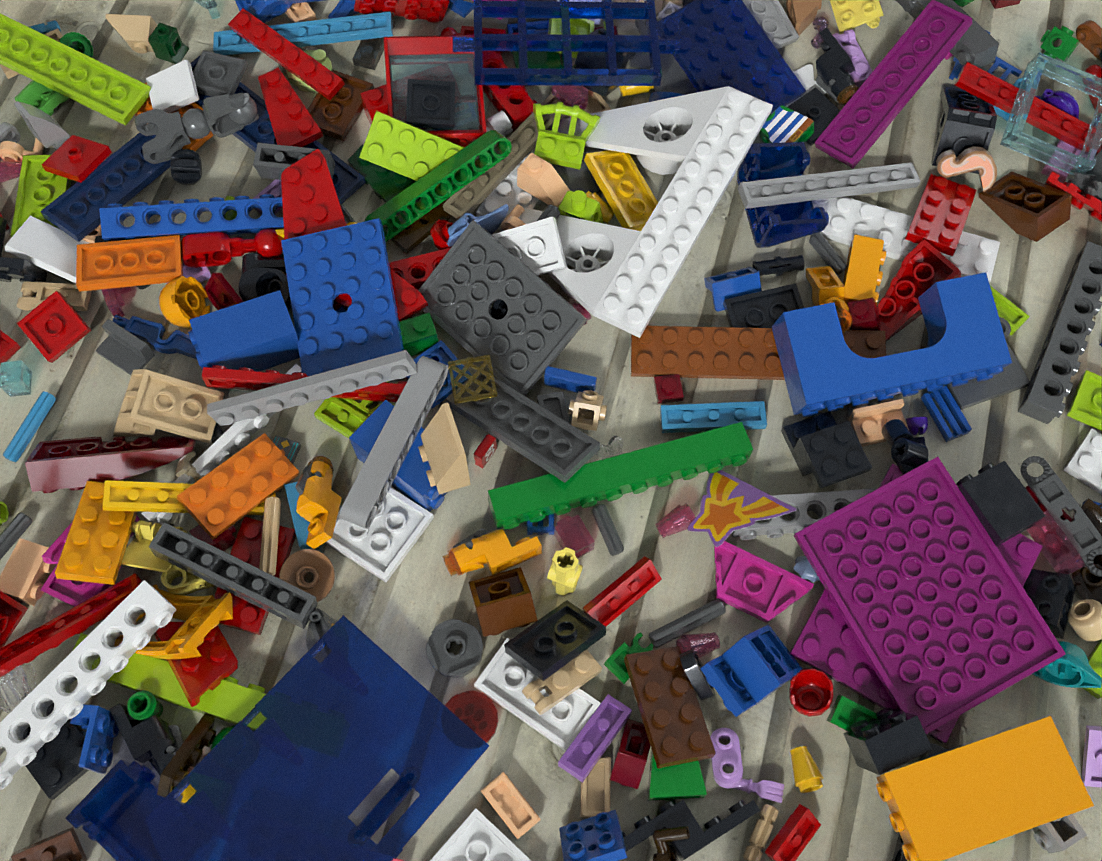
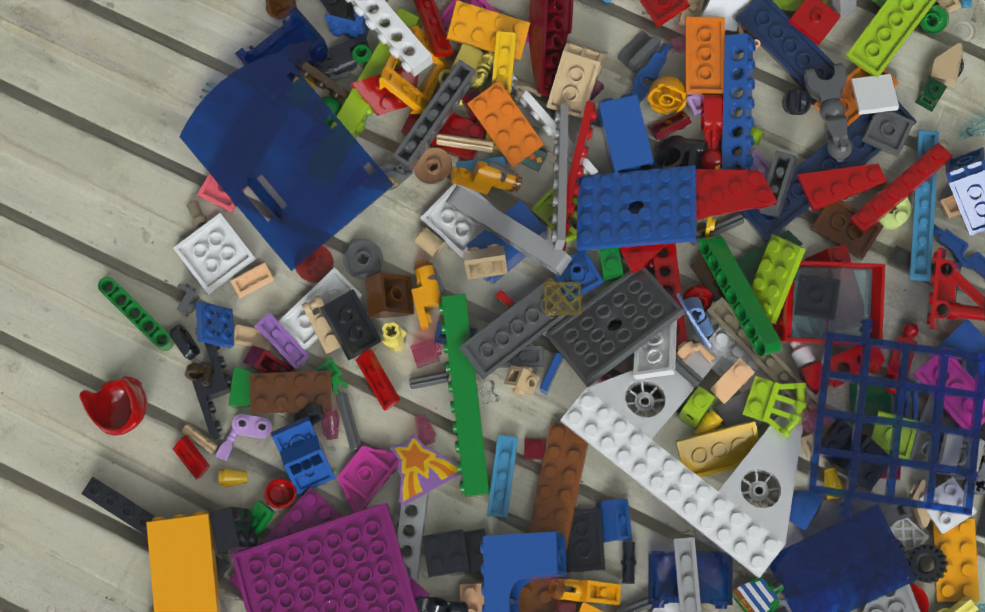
camera: 110 degrees right, 10 degrees up
none -> tan brick [414,228,445,258]

